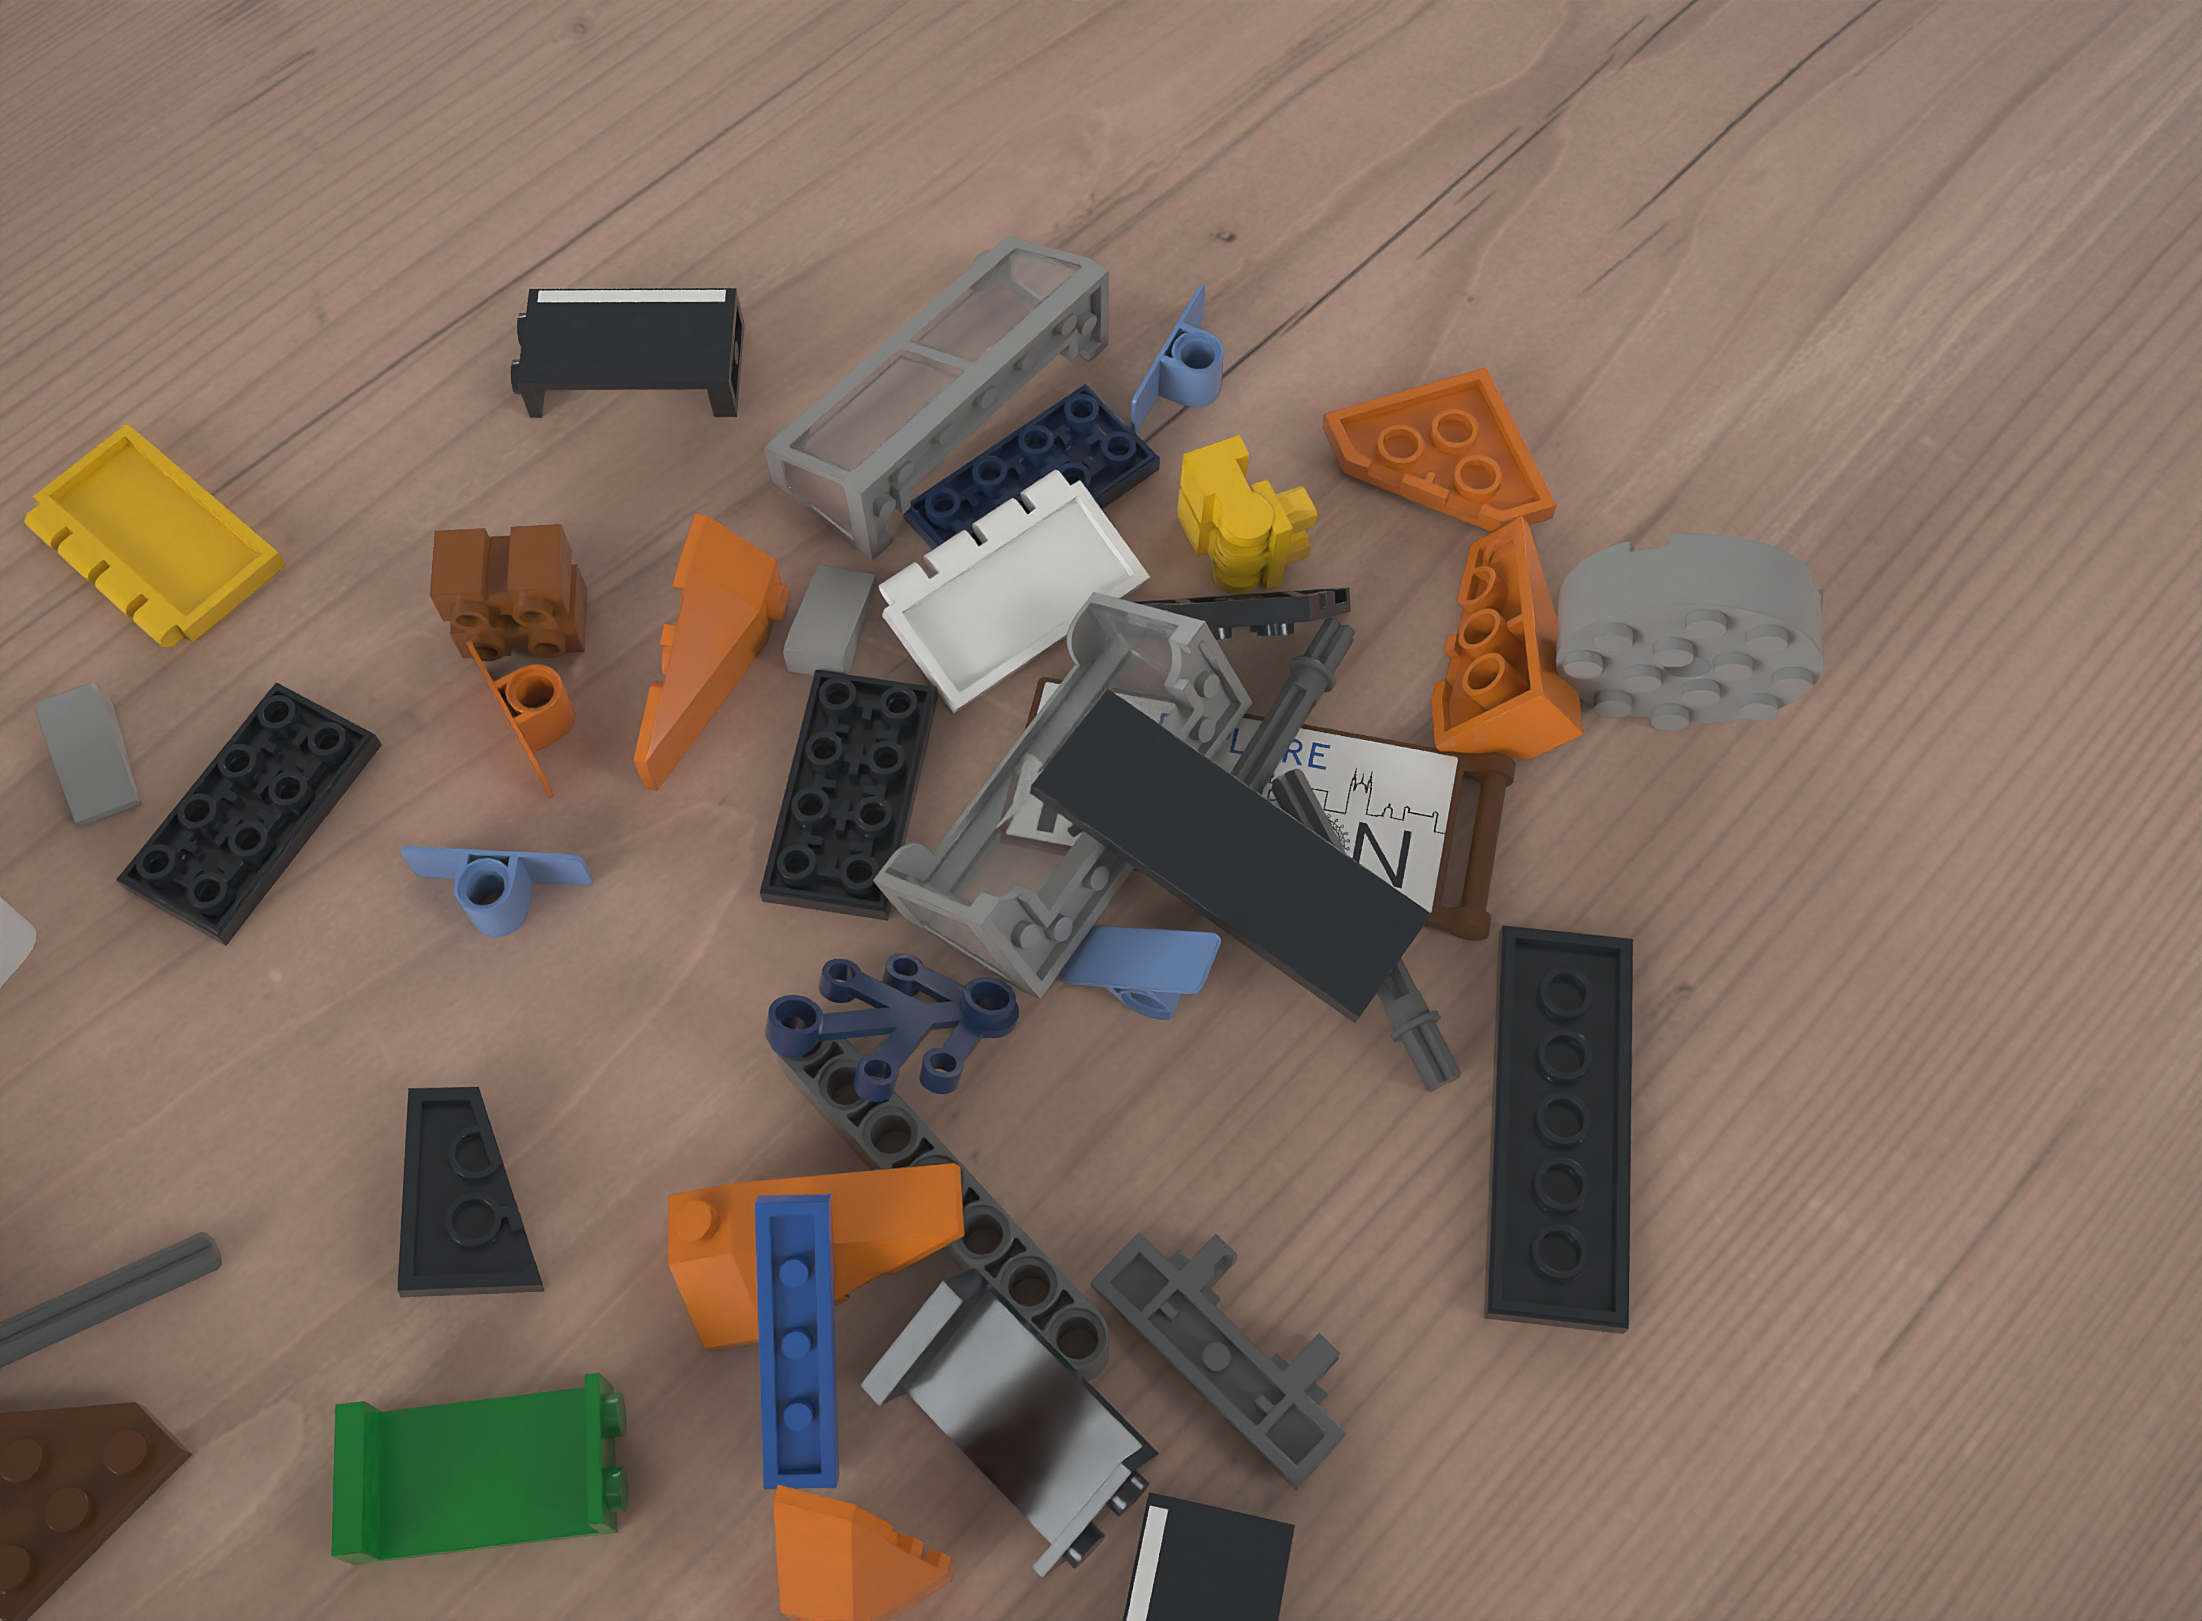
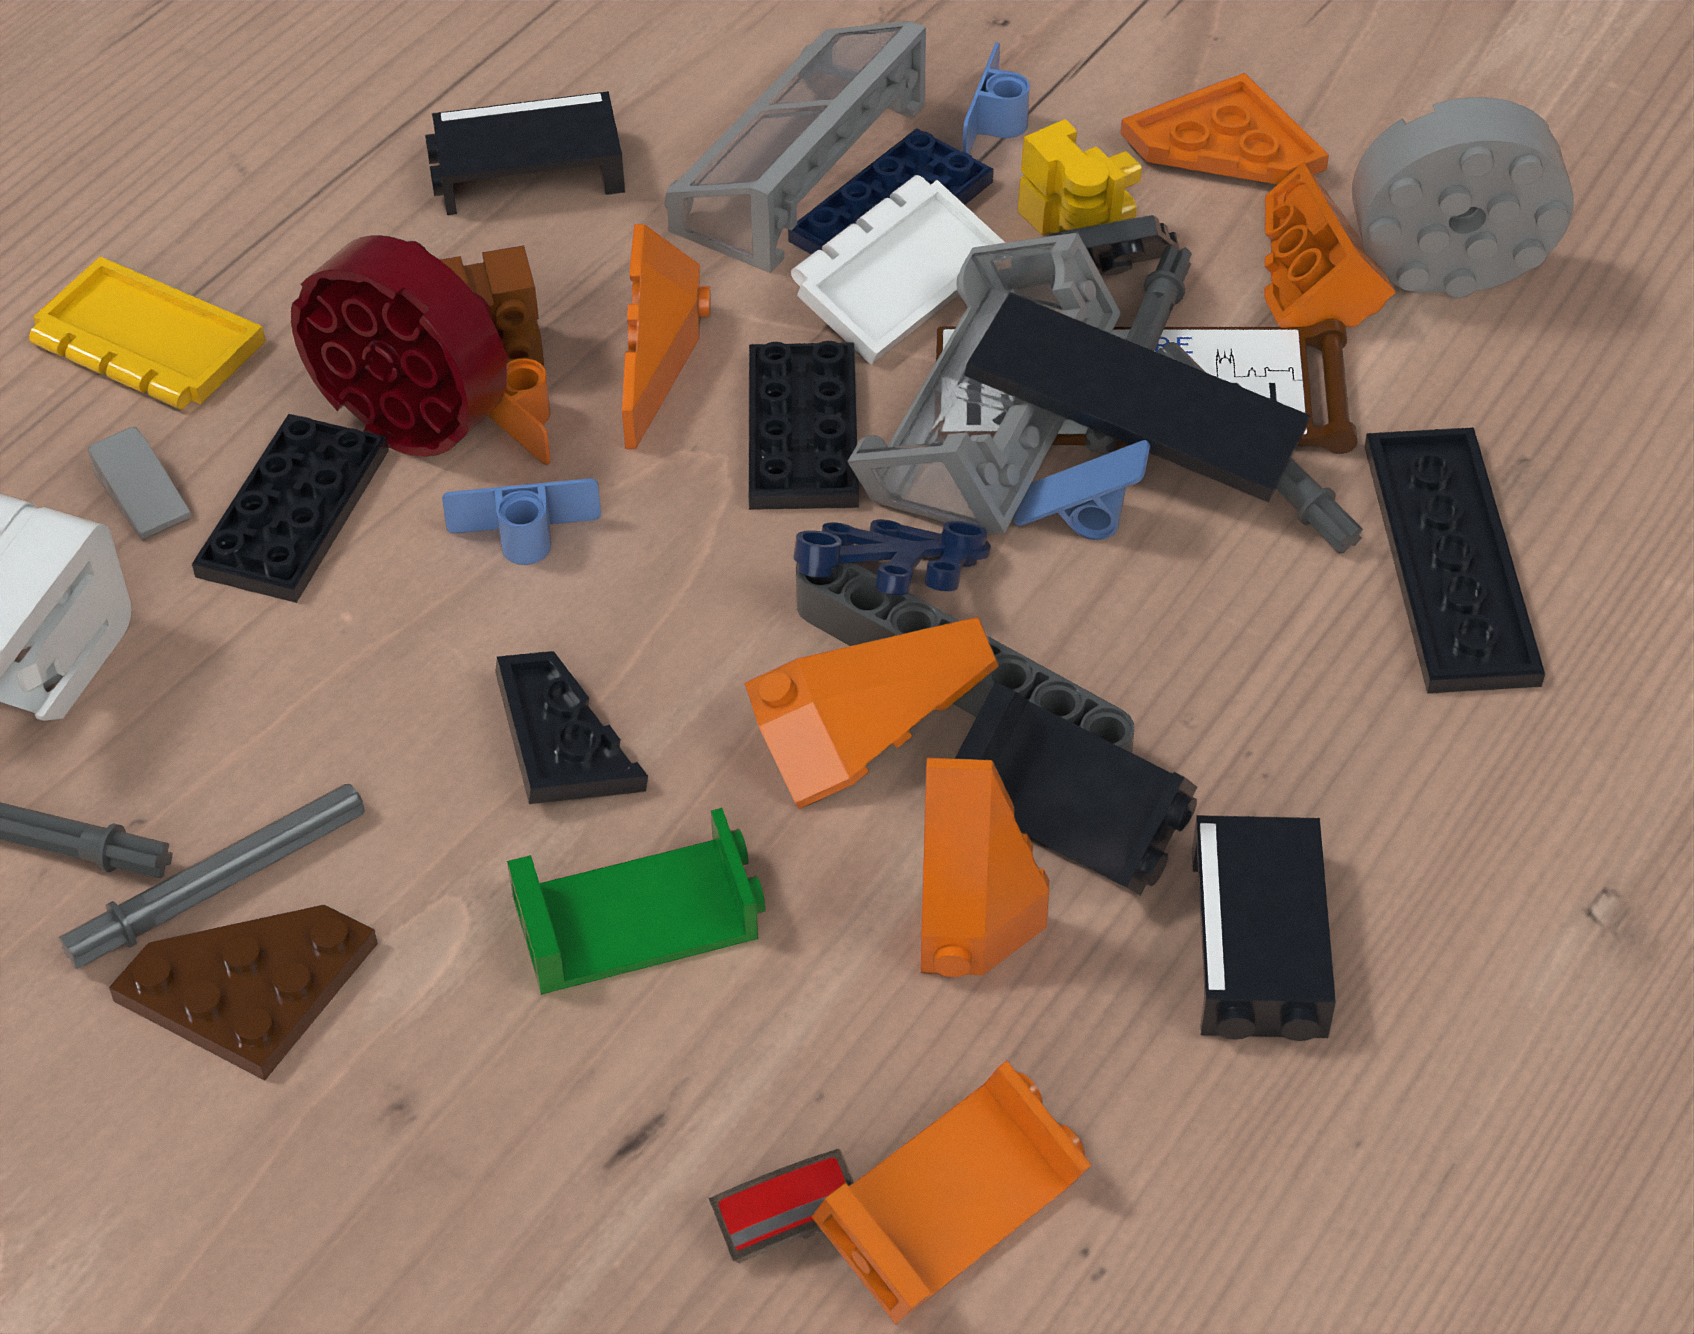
camera: 10 degrees left, 15 degrees down
blue plate [755,1194,840,1489] -> none
light grey slope [783,564,877,676] -> none
dark grey hinge [1090,1232,1347,1490] -> none
none -> dark red brick [291,235,508,457]

